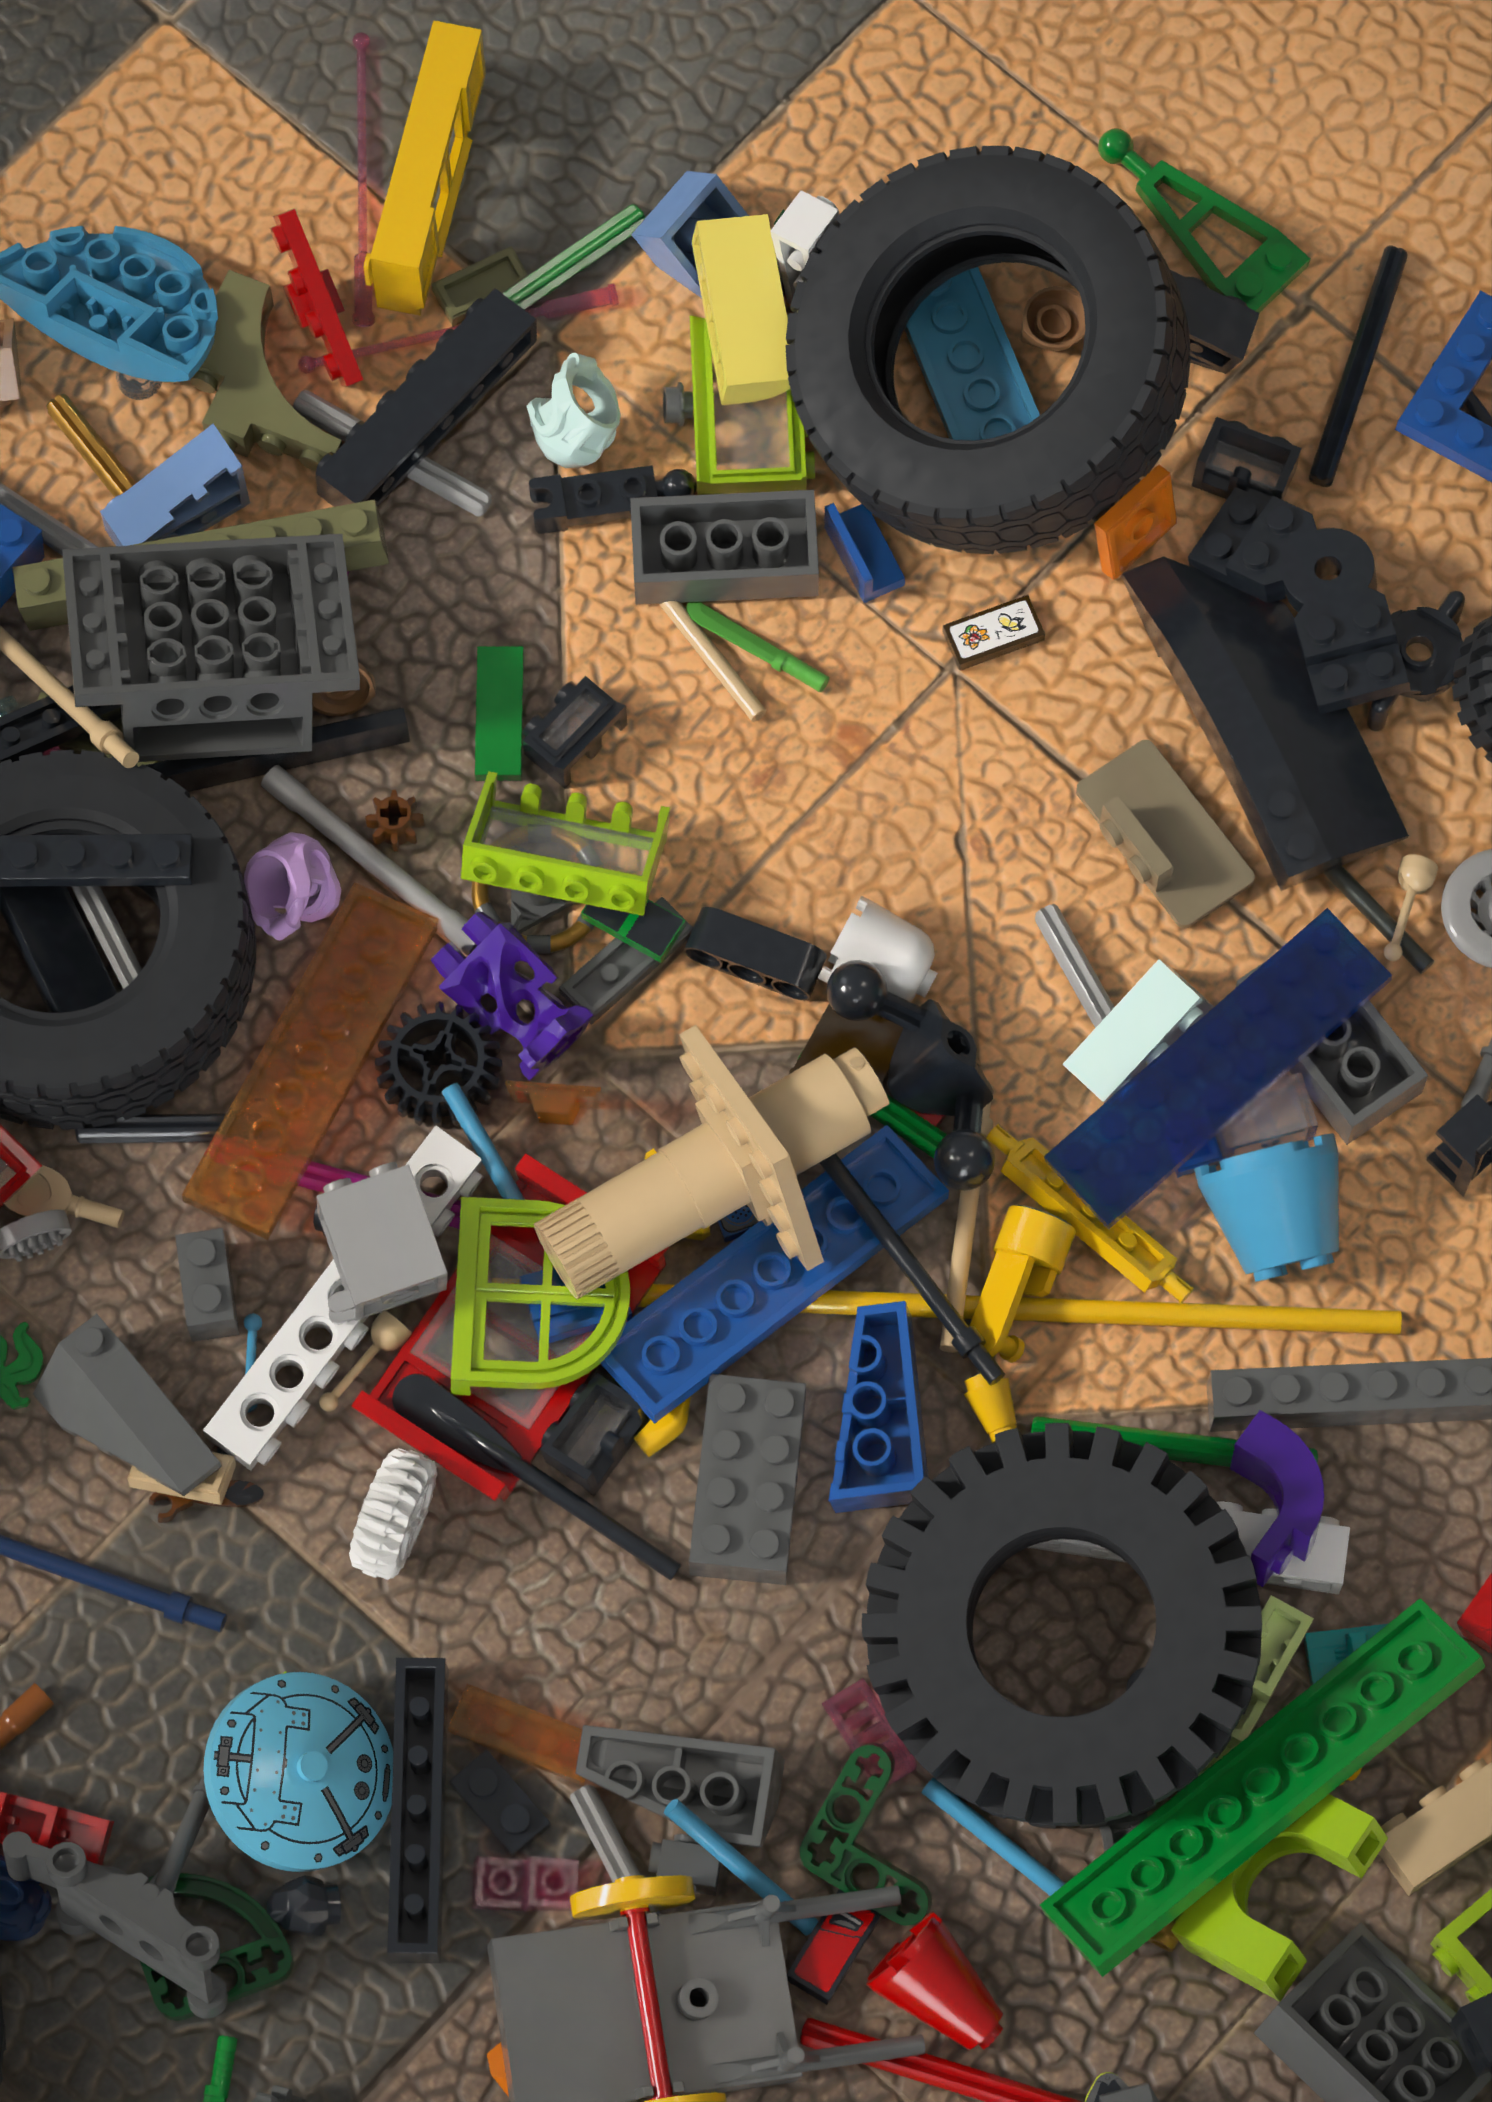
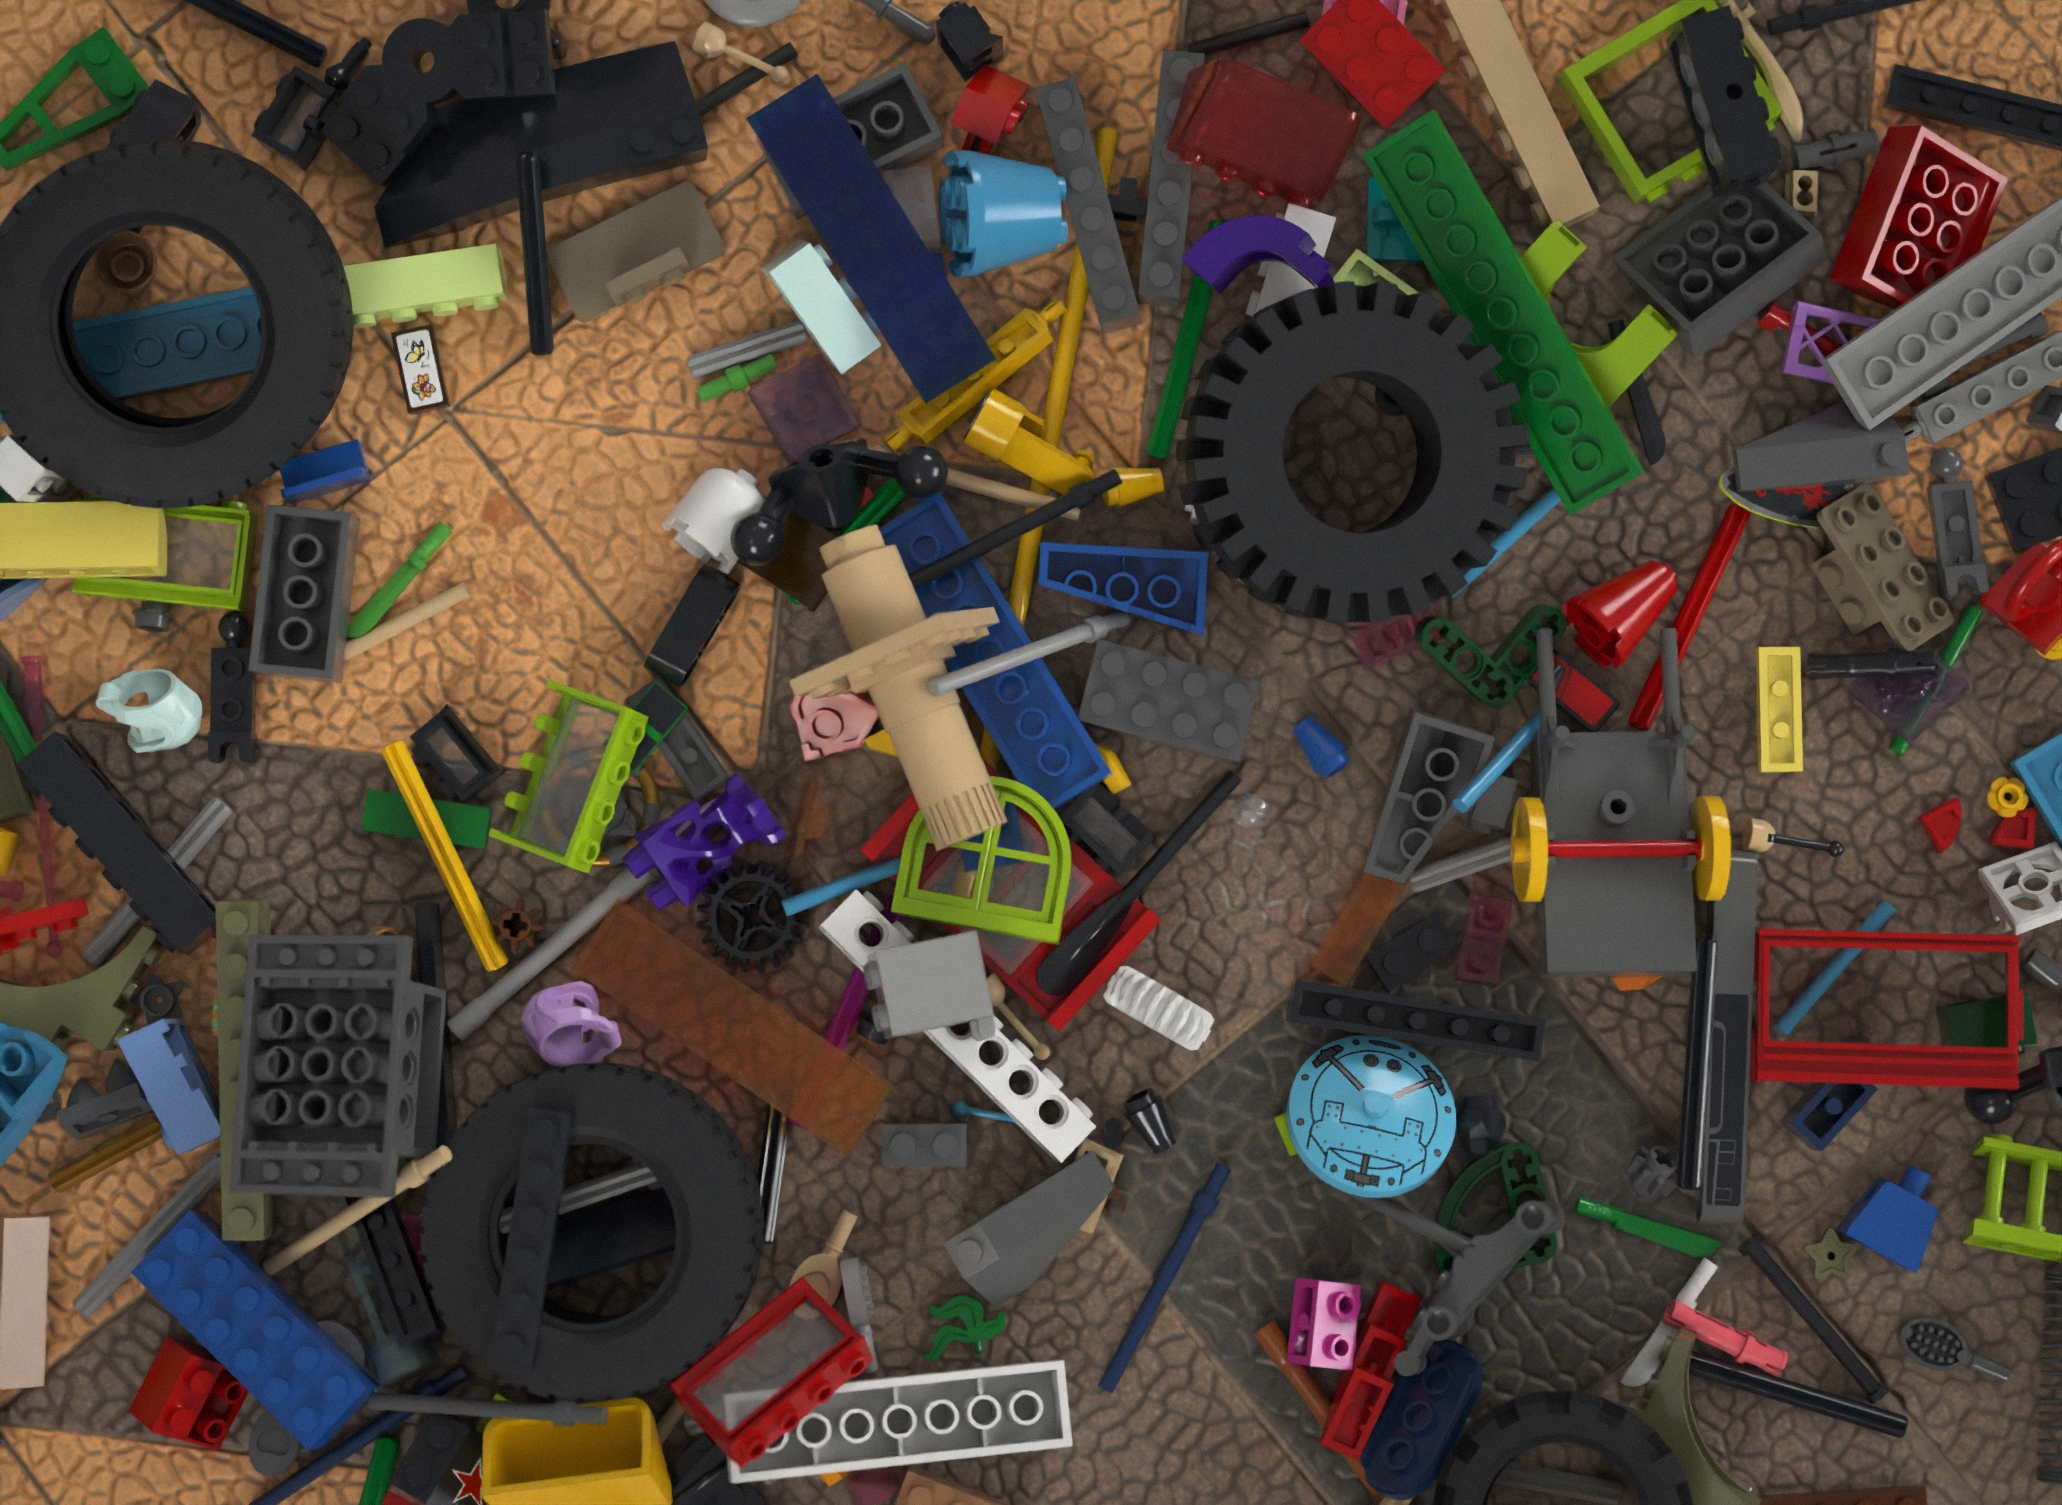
camera: 85 degrees left, 15 degrees up
orange tile [1094,464,1177,580] -> none
none -> dark grey tile [58,1059,155,1139]
none -> dark grey plate [131,973,183,1025]
none -> black piece [324,37,372,93]
none -> yellowish green brick [344,243,509,328]
none -> yellow axle [382,740,508,972]
none -> black axle [515,151,554,356]
none -> bright green bar [696,353,778,403]
none -> hinge [747,353,862,464]
none -> plate [789,667,879,761]
none -> light grey bar [928,610,1129,697]
none -> red brick [951,64,1031,155]
none -> dark grey arch [1035,77,1142,335]
none -> black tile [1108,177,1147,224]
none -> black cone [1123,1088,1176,1154]
none -> clear red windscreen [1166,58,1362,209]
none -> clear plate [1231,793,1271,830]
none -> dark pink brick [1287,1278,1361,1370]
none -> blue cone [1292,716,1351,780]
none -> black piece [1607,319,1666,466]

